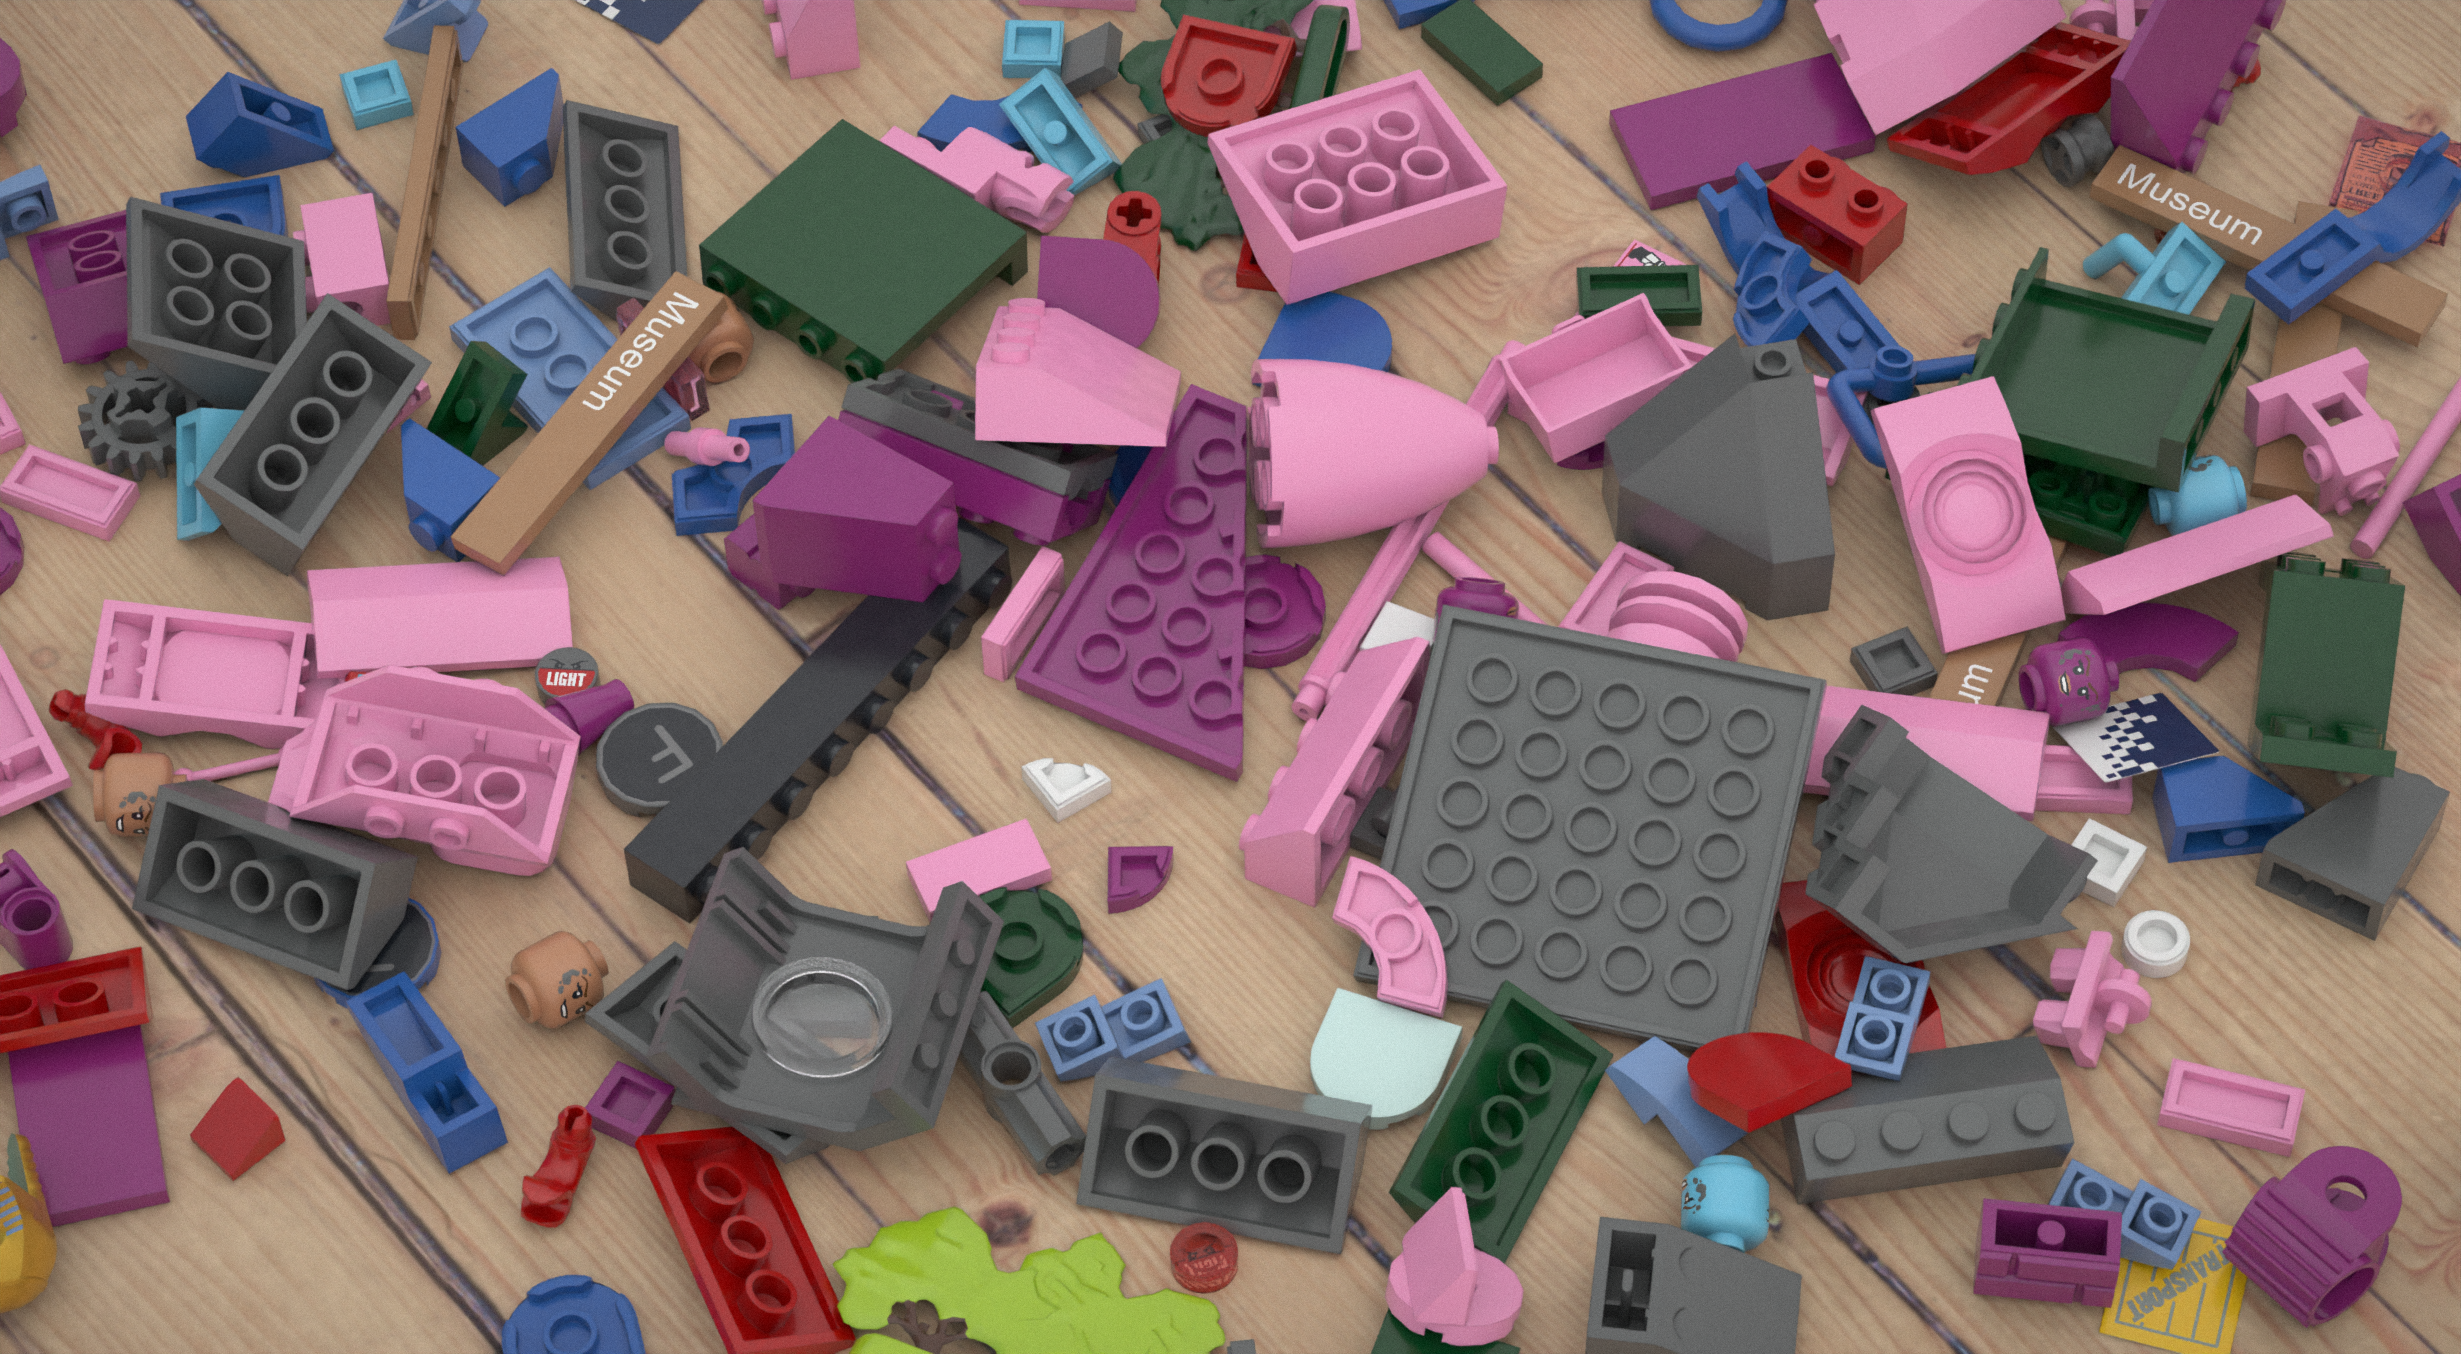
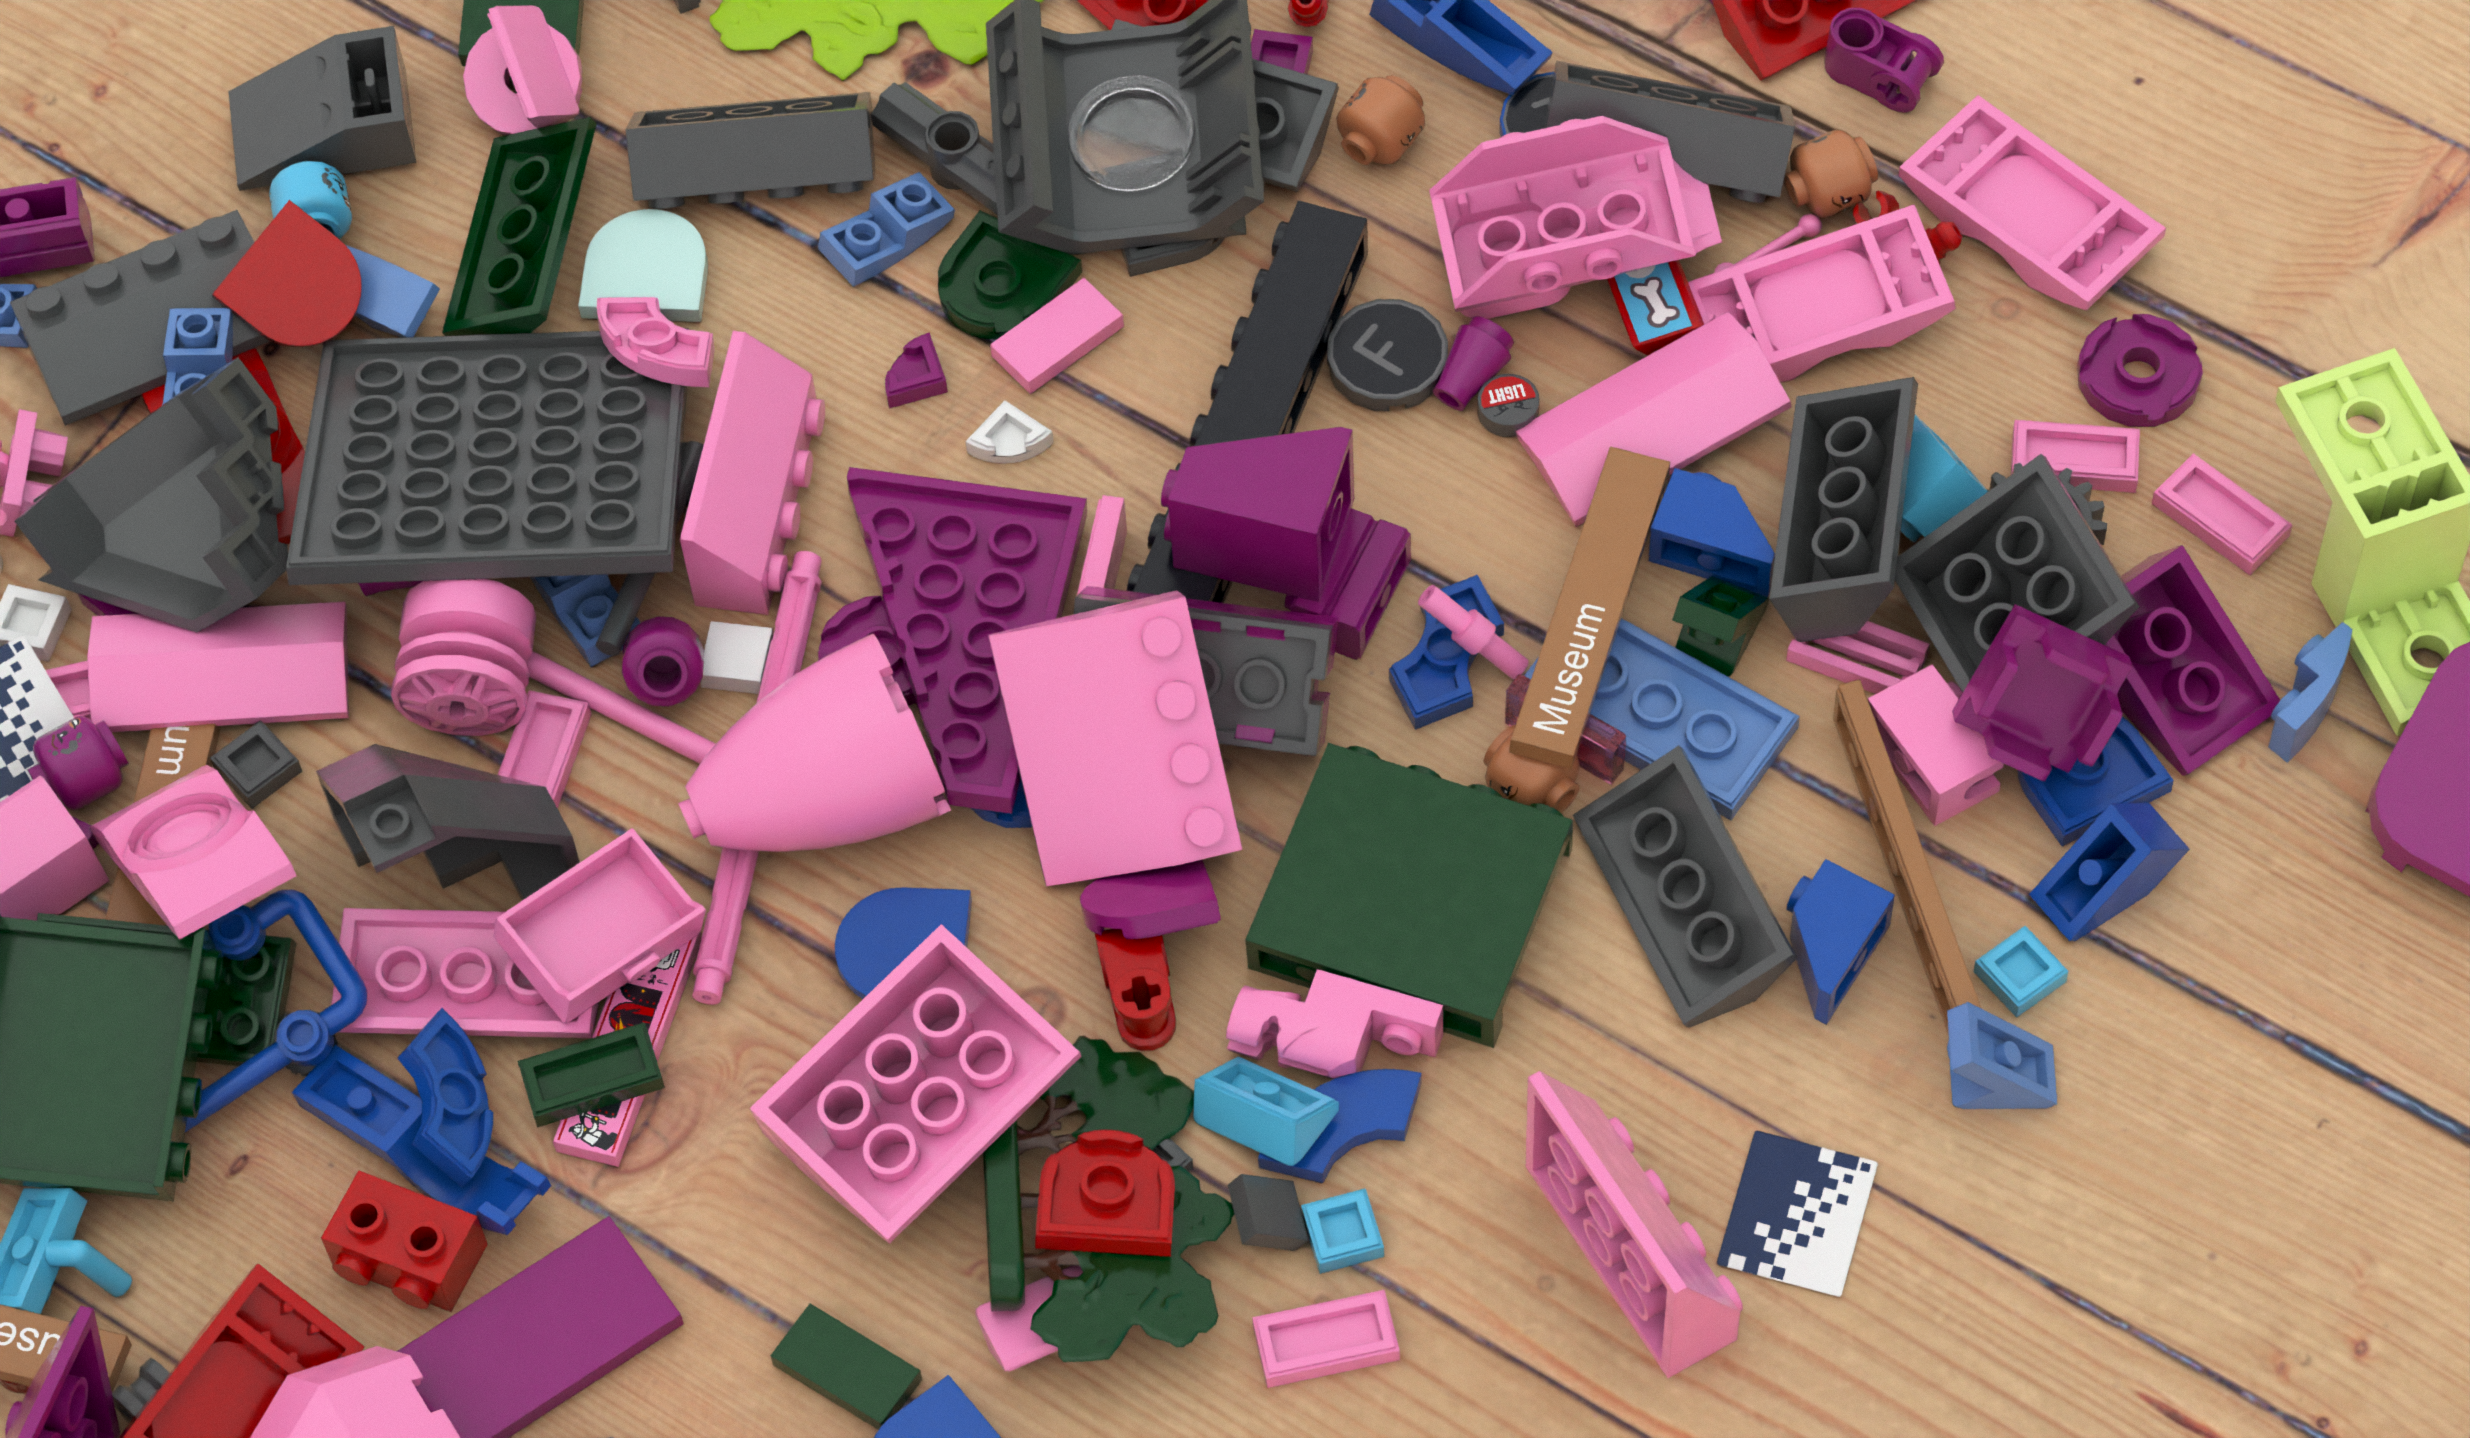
camera: 165 degrees right, 5 degrees up
clear red tile [1170,1222,1238,1294] -> none
none -> magenta panel [1952,604,2133,781]

